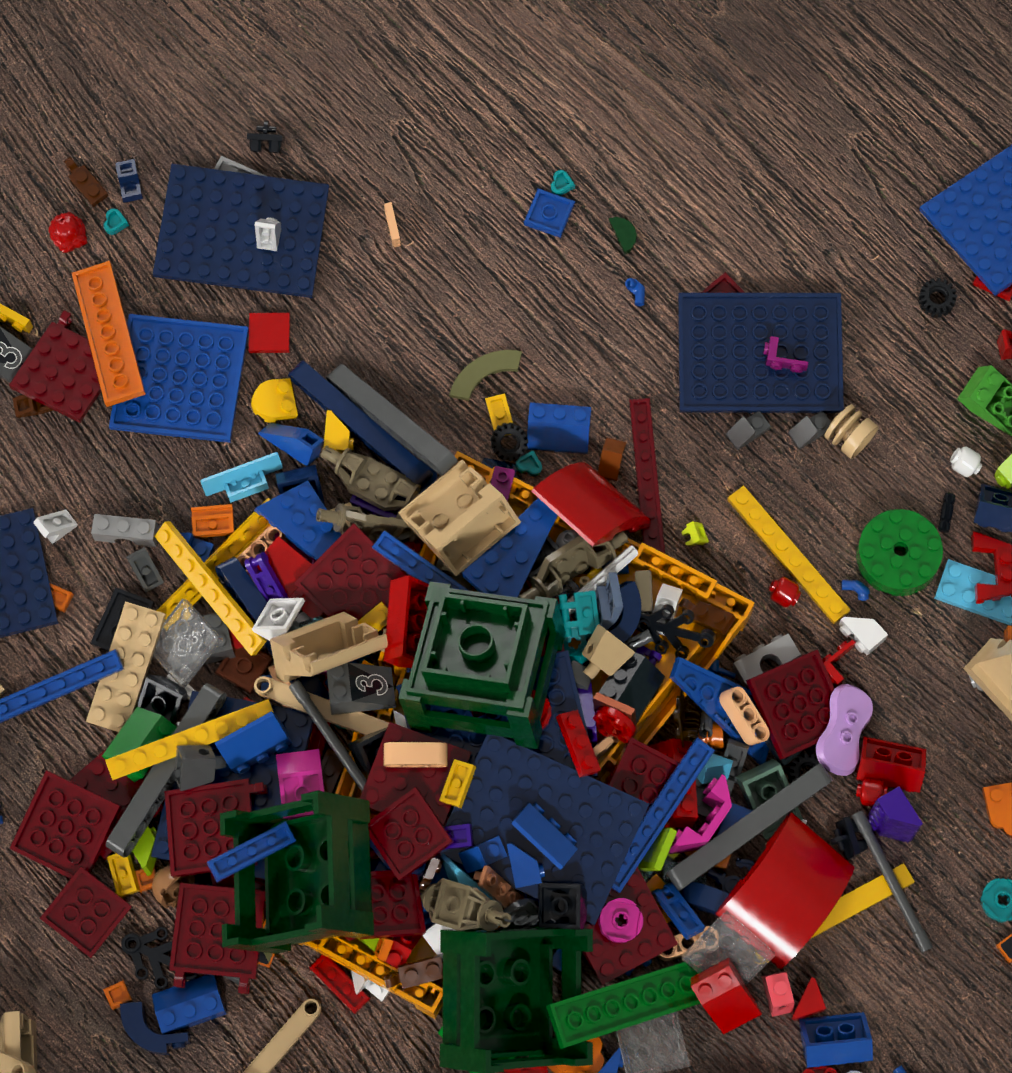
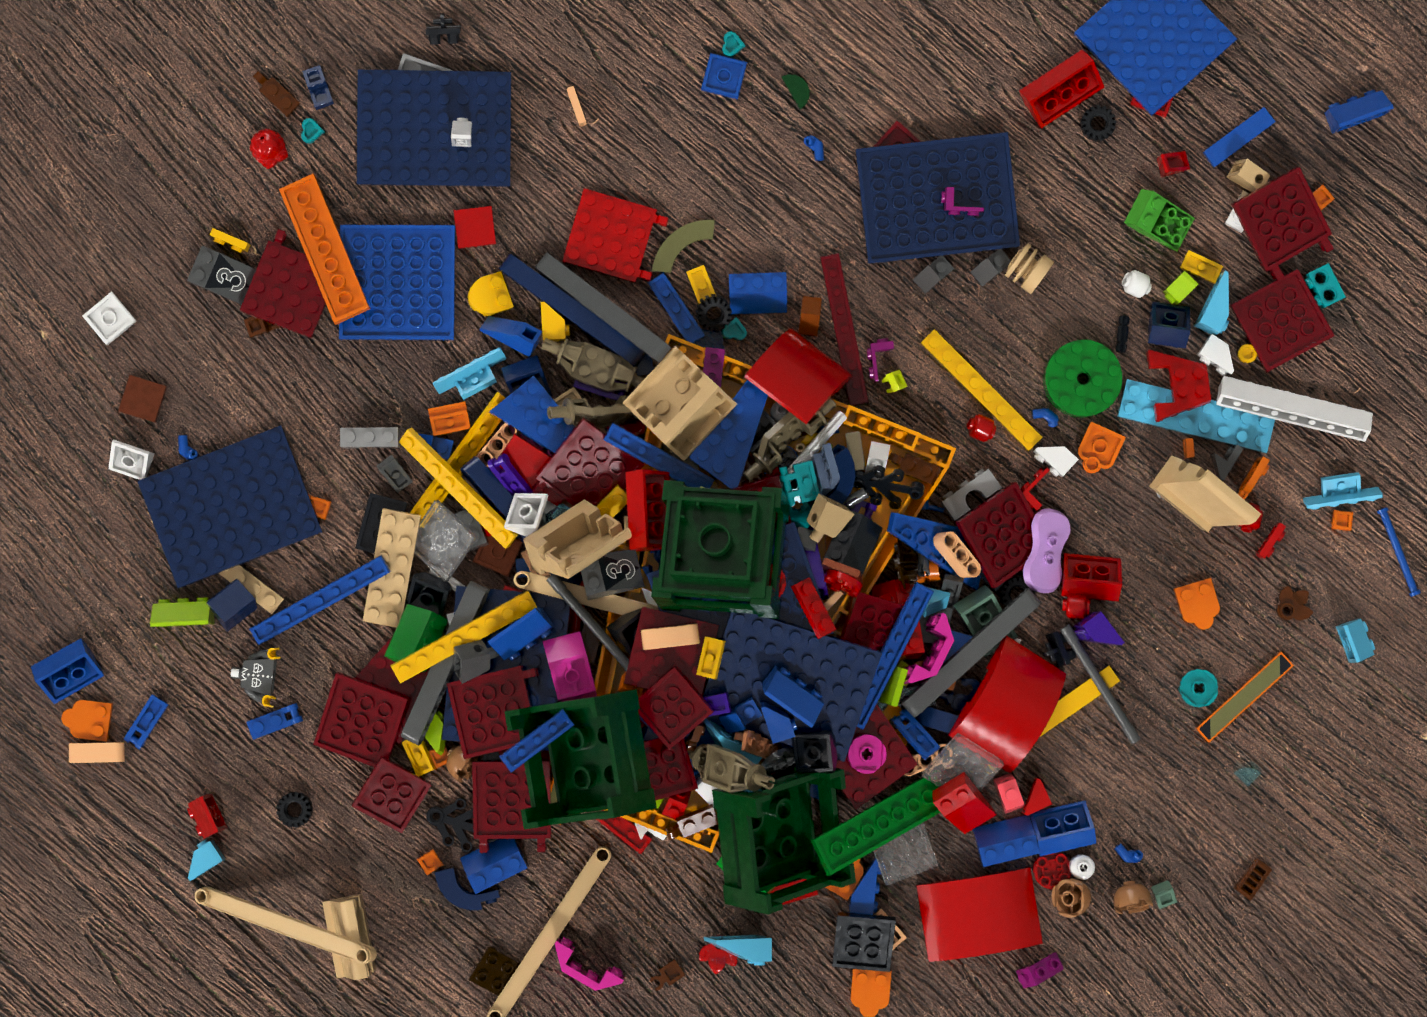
camera: 10 degrees left, 15 degrees up
white slope [33,509,78,544] -> none
orange tile [374,937,393,962] -> none
none -> red plate [562,188,668,283]
none -> blue tile [648,272,705,344]
none -> magenta bracket [866,338,894,383]
none -> blue slope [973,815,1040,867]
none -> red slope [1019,50,1105,129]
none -> orange plate [1078,421,1126,473]

